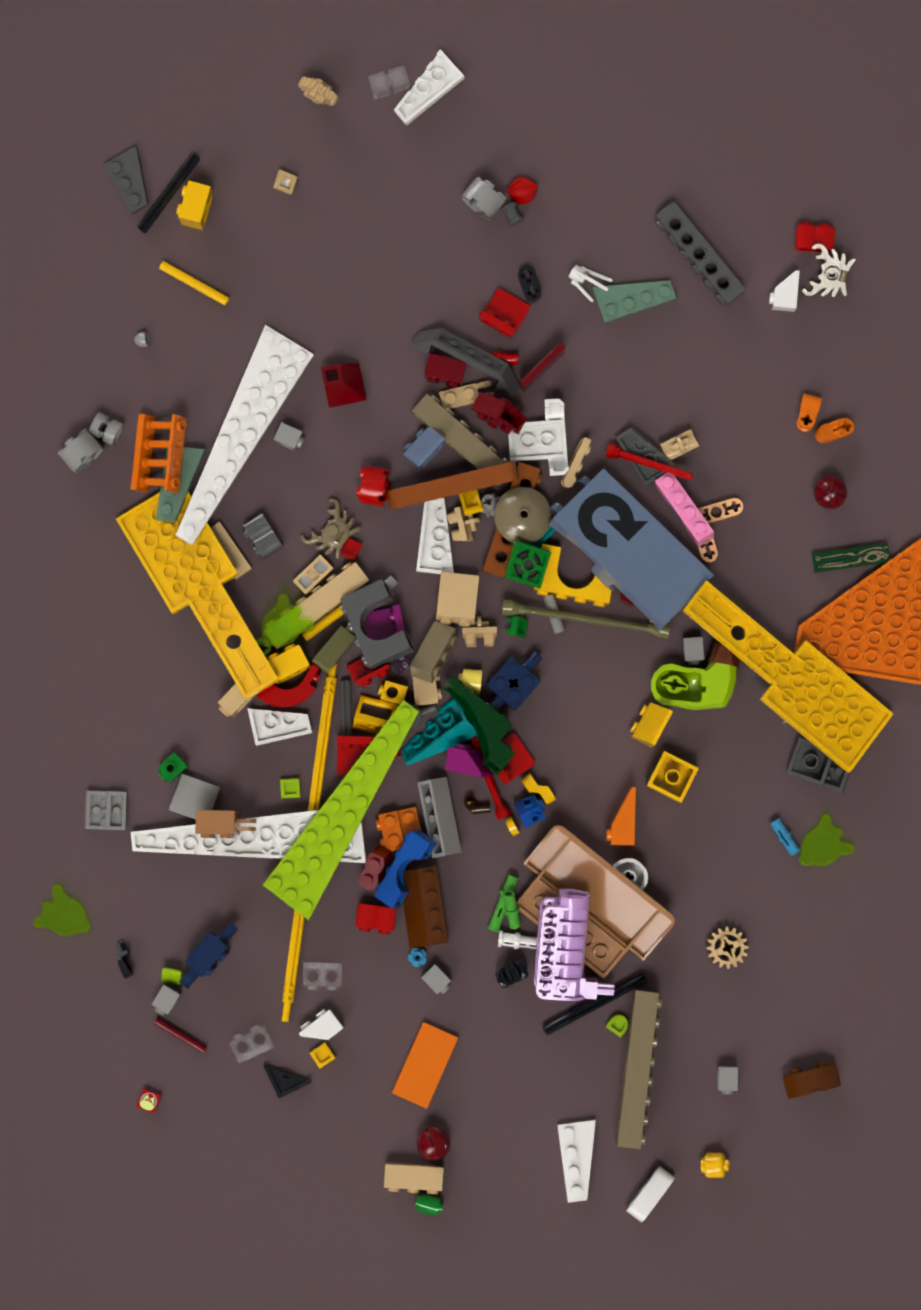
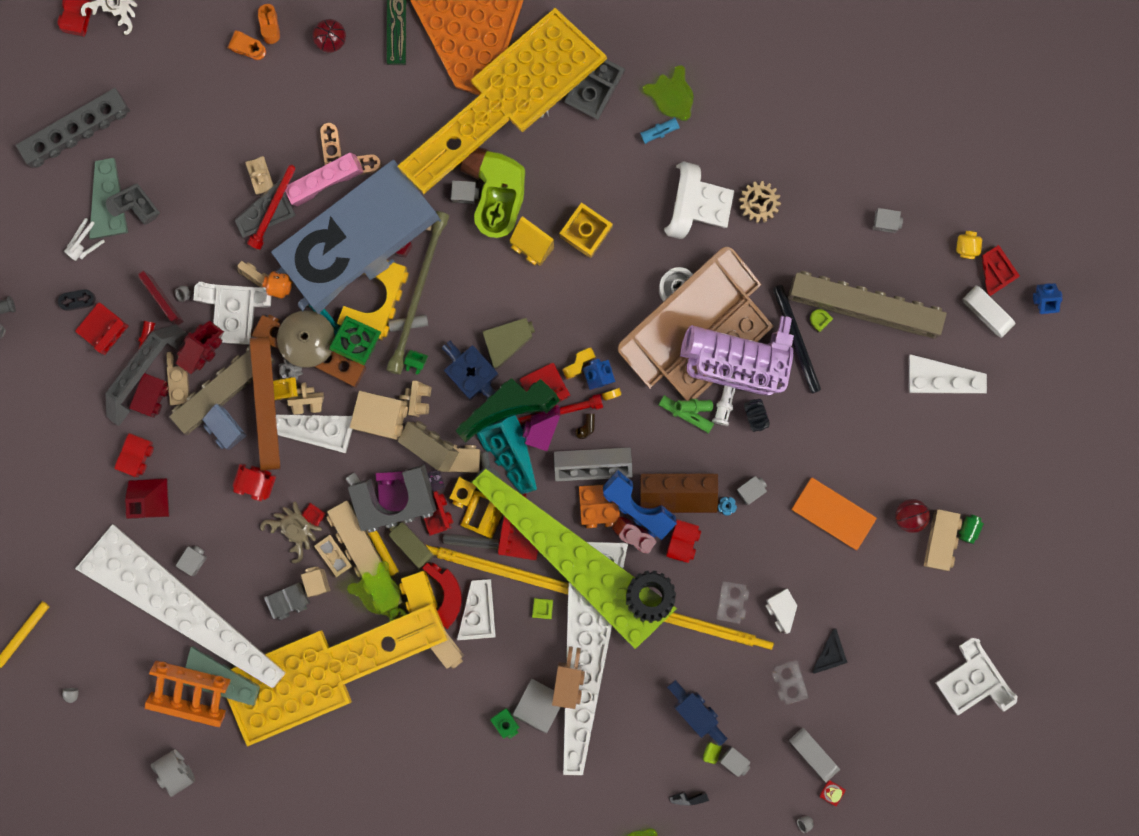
camera: 80 degrees left, 0 degrees up
light grey slope [85,791,127,830] -> none
light grey wheel [89,412,124,446] -> none
dark red bar [154,1018,207,1054] -> none
tan tile [211,521,252,580] -> none
yellow tile [309,1042,336,1069] -> none
light yellow piece [458,669,482,695] -> none
orange slope [606,787,636,846] -> none
white slope [769,270,800,312] -> none
reddish brown brick [783,1061,841,1099] -> none
none -> dark grey brick [106,183,160,225]
none -> red brick [114,433,154,478]
none -> light grey hinge [175,286,192,302]
none -> orange head [263,271,292,298]
none -> tan brick [301,567,331,597]
none -> olive slope [483,318,535,370]
none -> black tyre [626,570,676,623]
none -> white piece [664,161,734,239]
none -> light grey beam [789,728,840,782]
none -> light grey hinge [797,816,814,833]
none -> white piece [935,638,1018,715]
none -> red wing [982,245,1020,296]
none -> blue brick [1033,283,1063,314]

